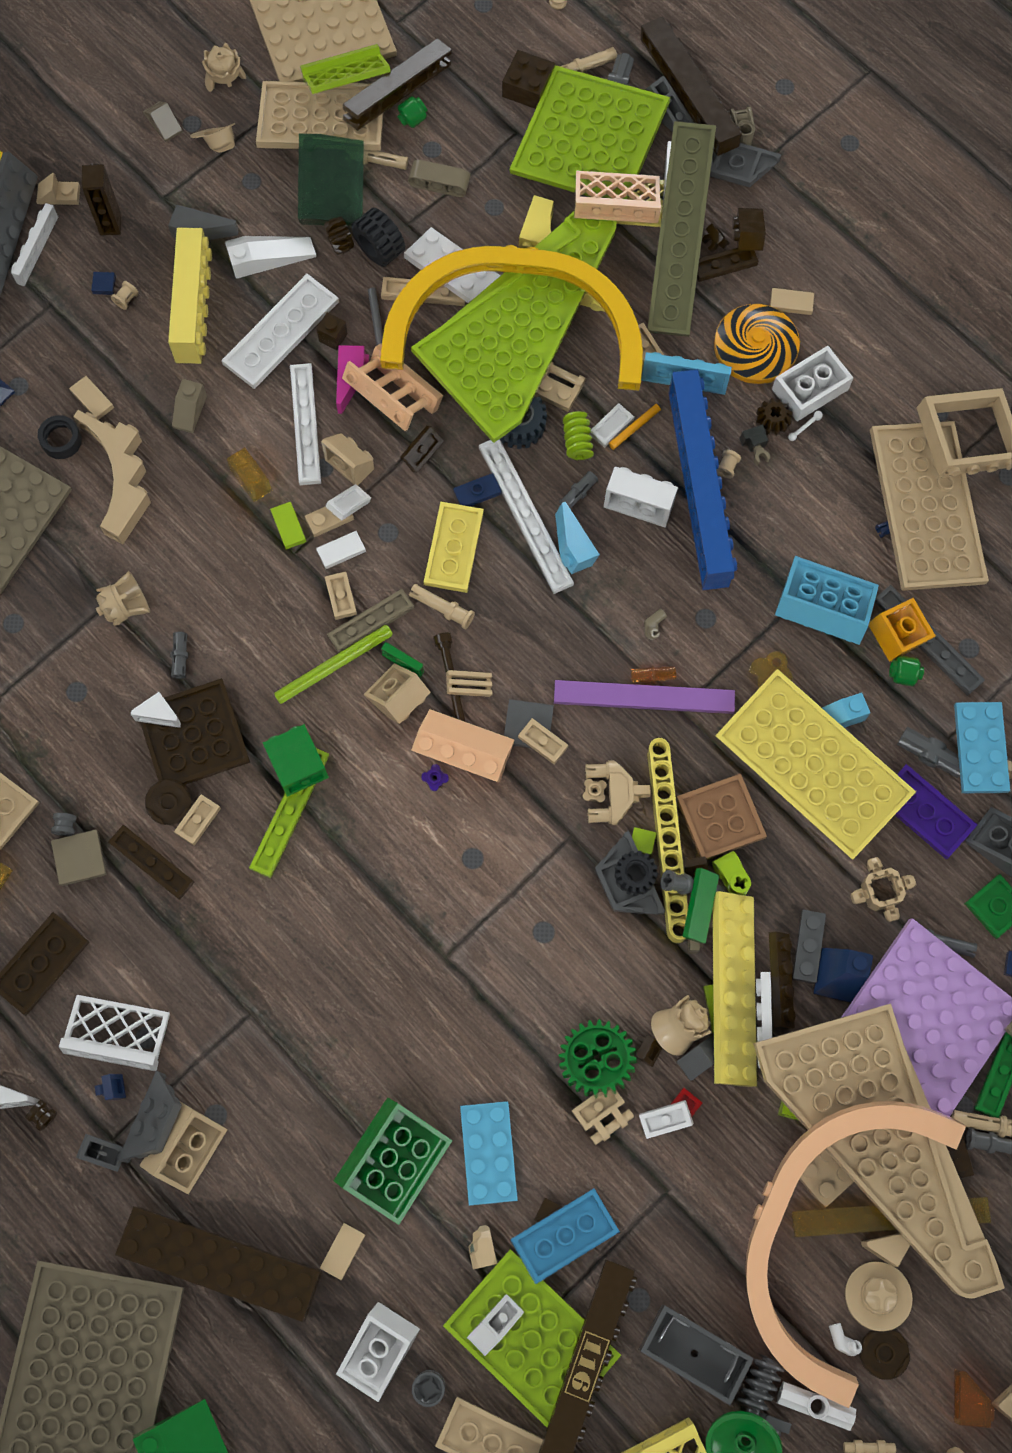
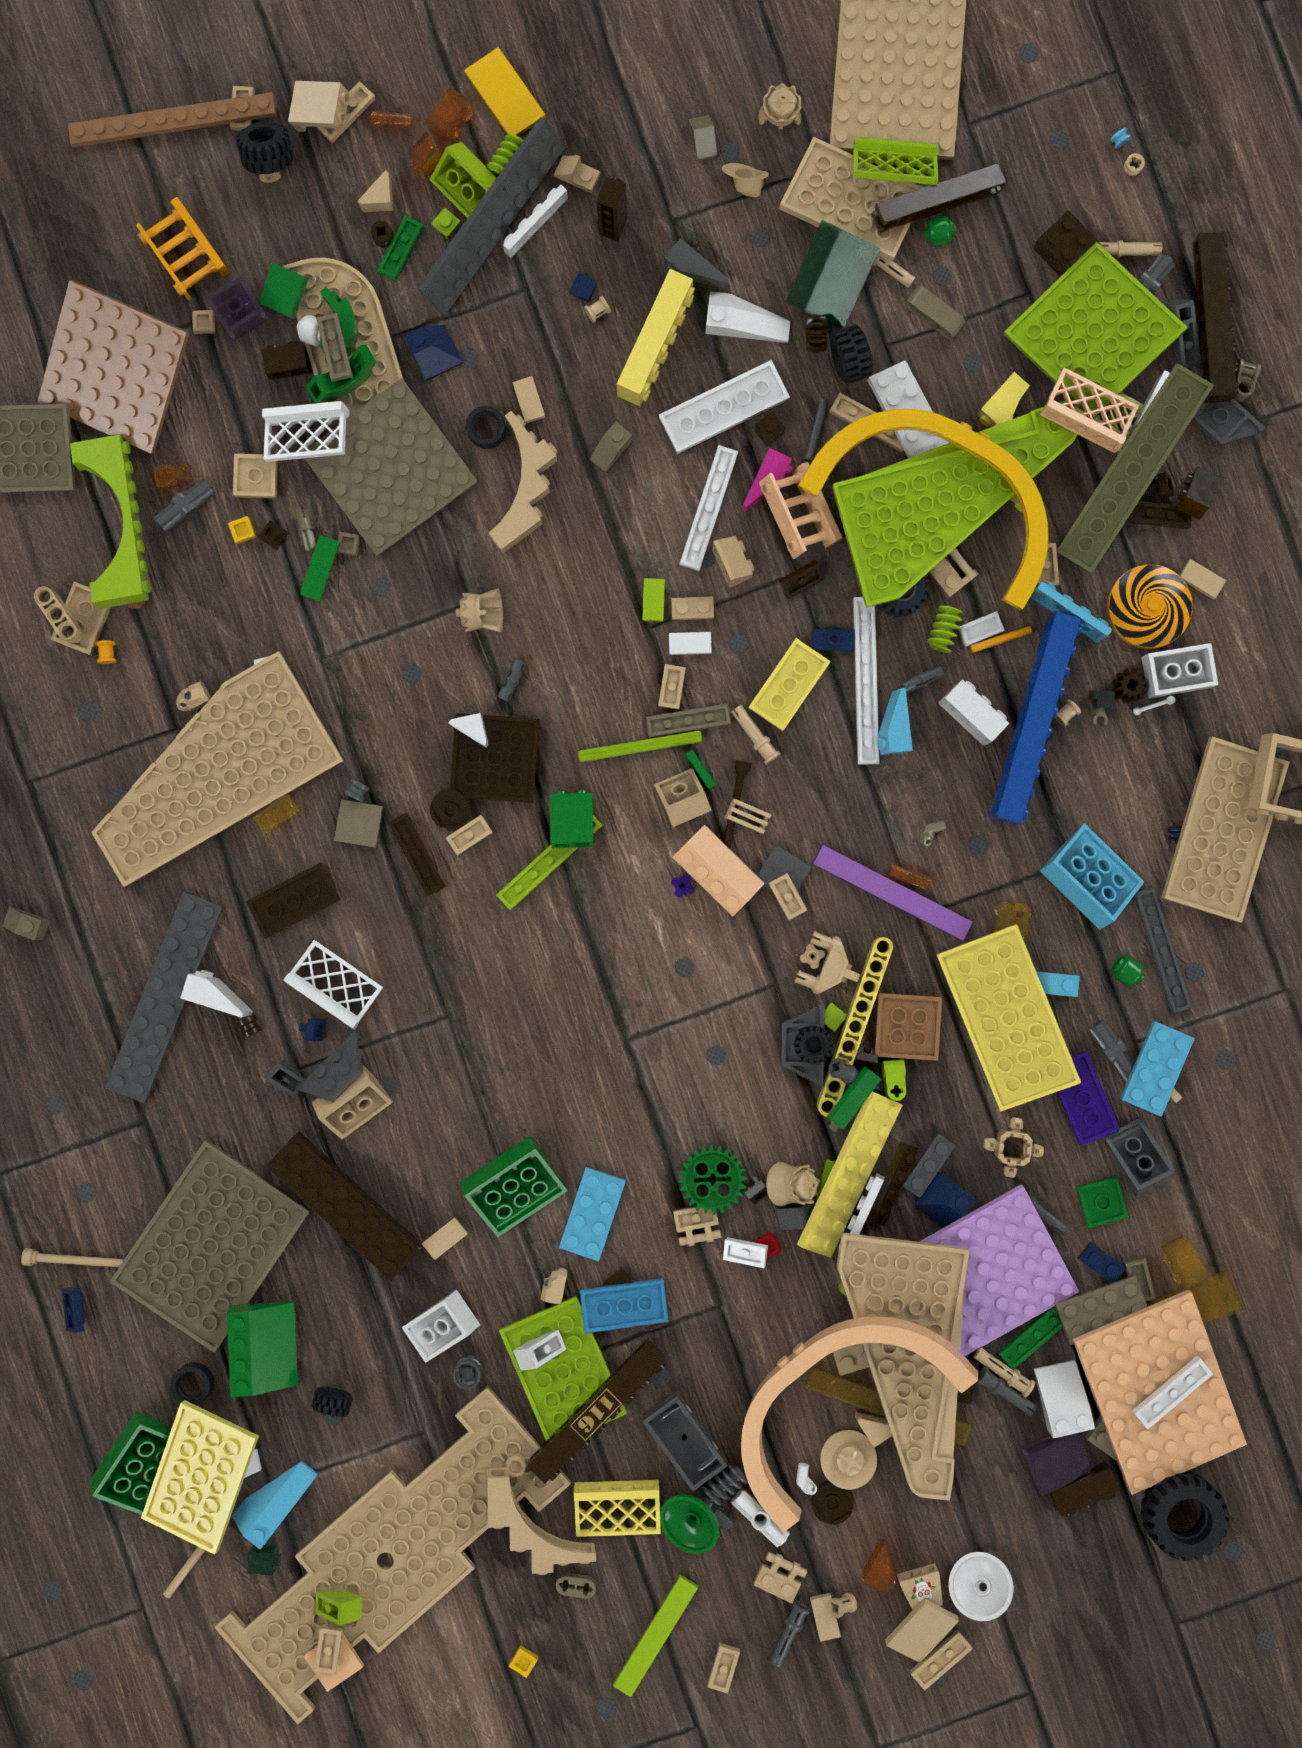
camera: 25 degrees right, 15 degrees up
clear yellow brick [227,447,272,502] -> none
white tile [326,484,371,521] -> none
light orange slope [868,598,936,662] -> none

